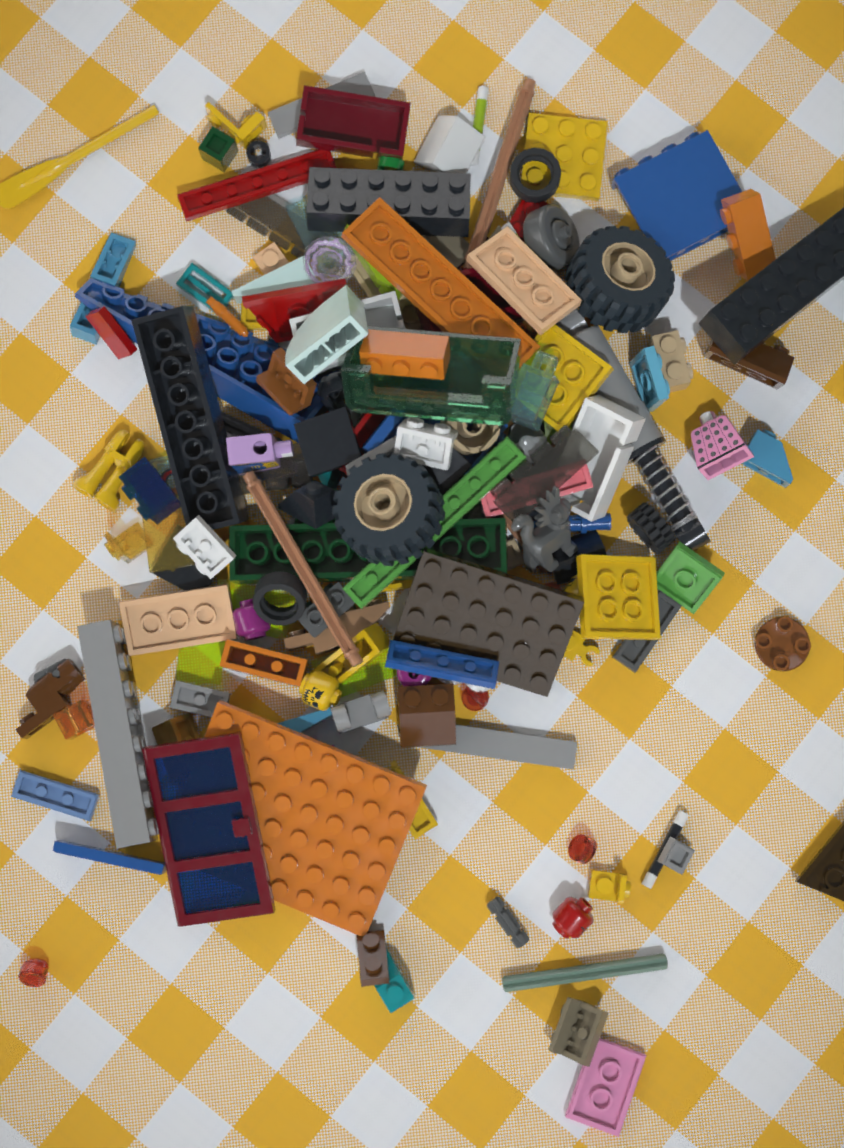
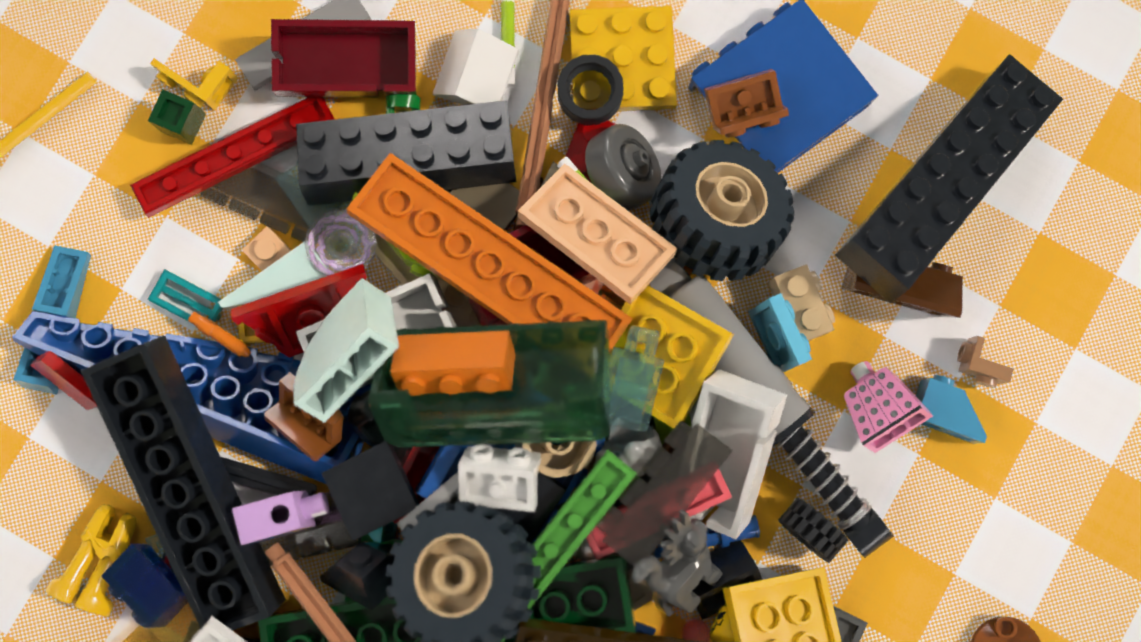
camera: 10 degrees left, 0 degrees up
black bush [246,141,271,168] -> none
bright green tile [656,541,725,614] -> none
orange brick [720,189,776,281] -> none
none -> dark orange bracket [704,69,789,138]
none -> medium nougat bracket [957,335,1014,388]

